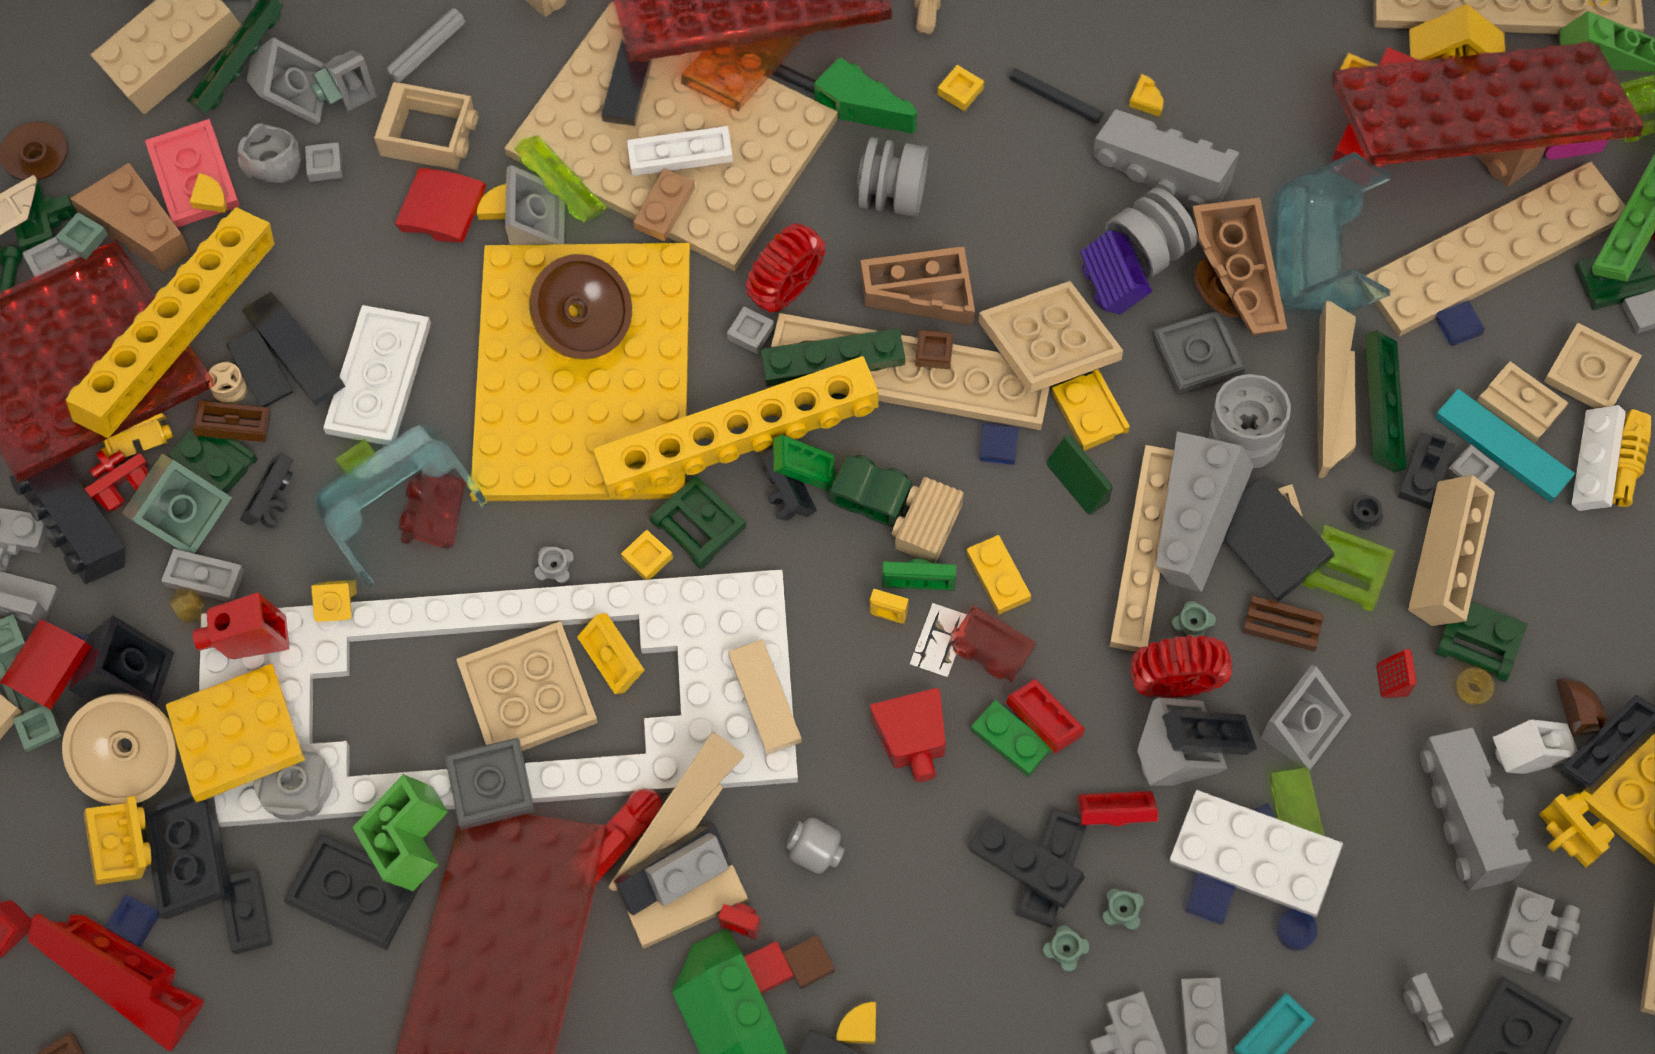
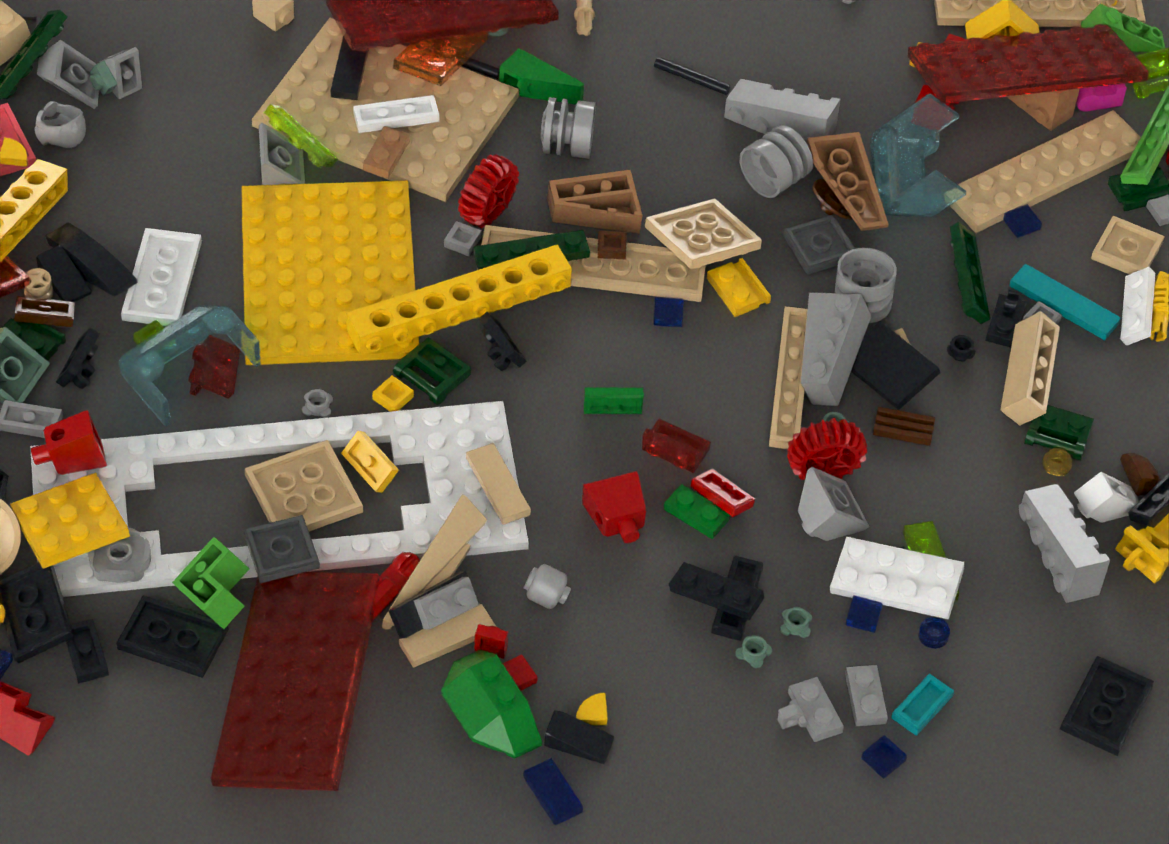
camera: 10 degrees left, 15 degrees down
clear yellow plate [170,588,204,623] -> none
light grey plate [305,142,343,182] -> none
yellow bracket [311,580,357,622] -> none
tan window [374,82,478,170] -> none
light grey axle [386,8,465,83] -> none
red slope [395,168,487,243] -> none
yellow tile [477,184,506,220] -> none
reddish brown dish [529,254,632,360] -> none
green plate [773,435,835,491] -> none
reddish brown tile [783,935,835,989] -> none
dark green brick [829,455,912,528] -> none
yellow tile [870,589,909,624] -> none
tan brick [892,477,964,564] -> none
white sticker [910,603,970,677] -> none
yellow plate [937,65,984,112] -> none
yellow plate [966,535,1031,615] -> none
dark green slope [1047,435,1113,515] -> none
red plate [1077,791,1158,826] -> none
dark purple brick [1080,230,1152,315] -> none
yellow tile [1129,74,1163,117] -> none
black plate [1162,710,1257,755] -> none
light grey slope [1261,665,1351,771] -> none
clear neon green plate [1302,525,1395,612] -> none
tan wedge [1317,301,1356,478] -> none
red slope [1377,649,1417,698] -> none
light grey plate [1403,972,1454,1047] -> none
tan plate [1477,361,1568,444] -> none
light grey plate [1493,886,1580,982] -> none

